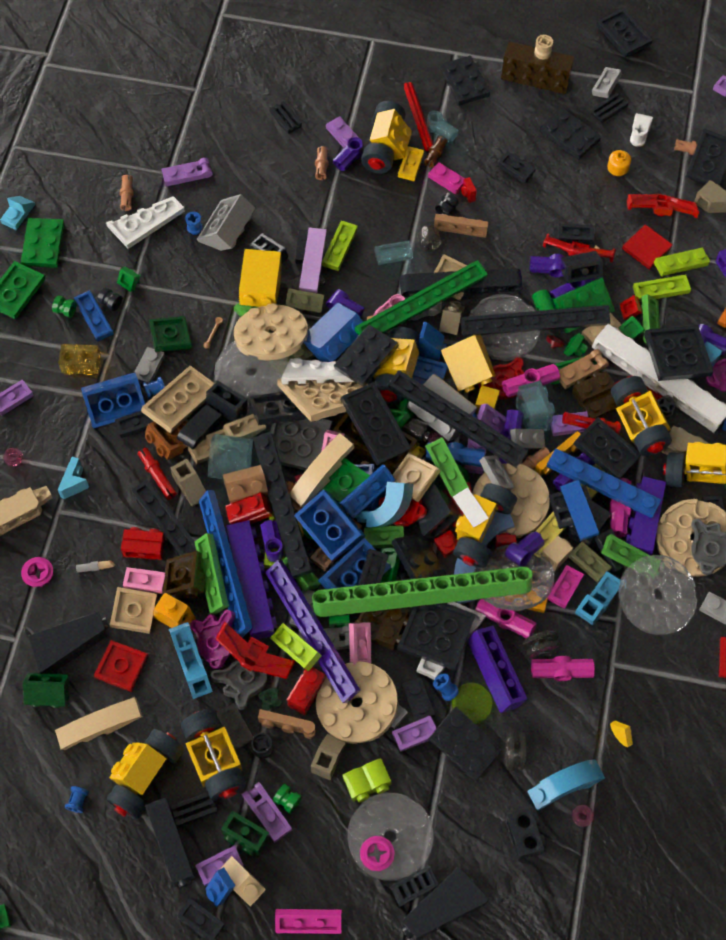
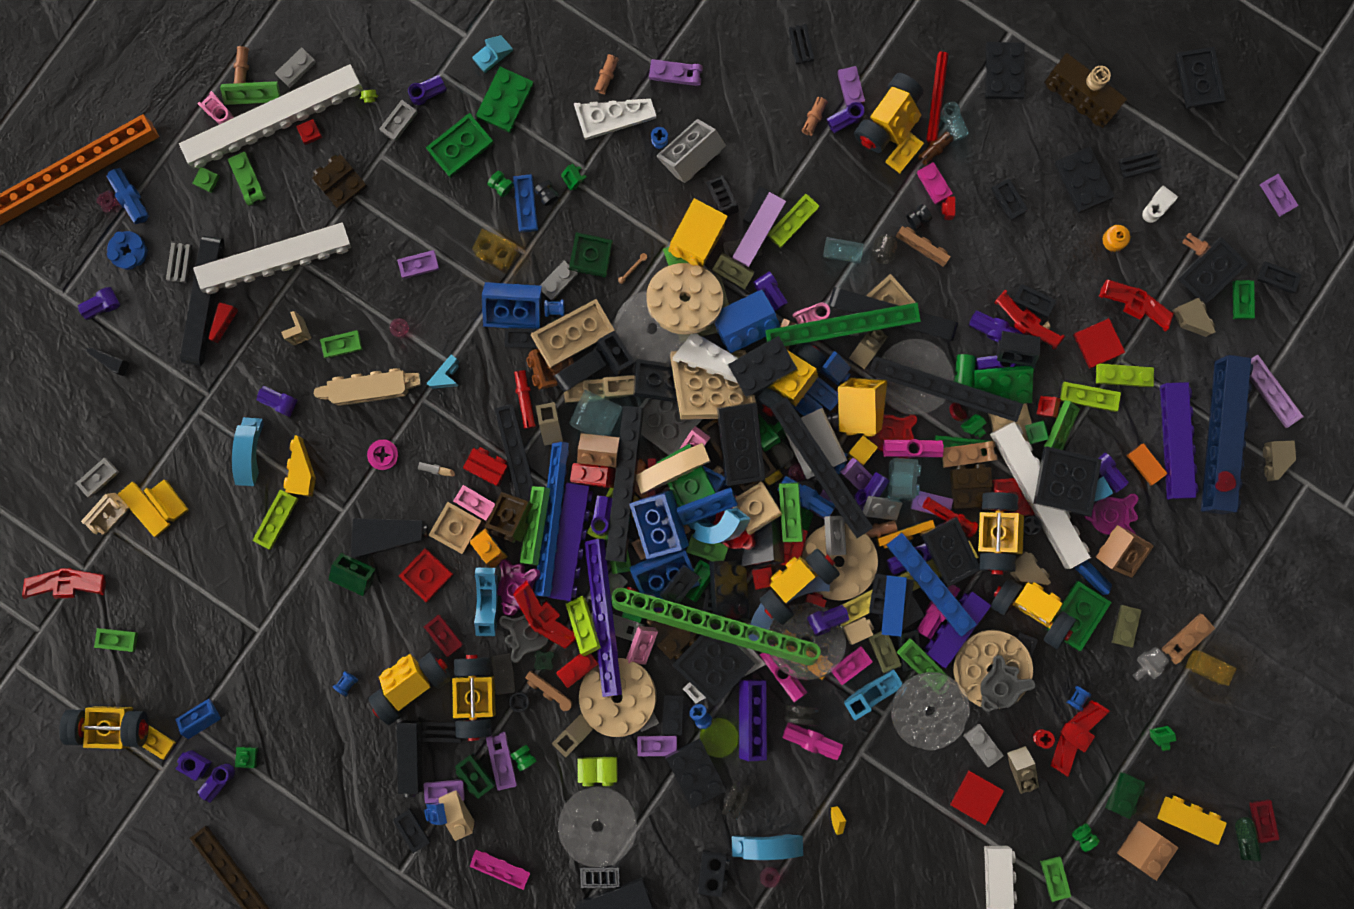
camera: 25 degrees right, 20 degrees up
tan slope [55,697,143,750] -> none
dark pink gear [360,836,394,872] -> none
white sticker [453,487,488,528] -> none
light grey plate [592,67,622,98] -> none
none -> dark red plate [424,614,463,657]

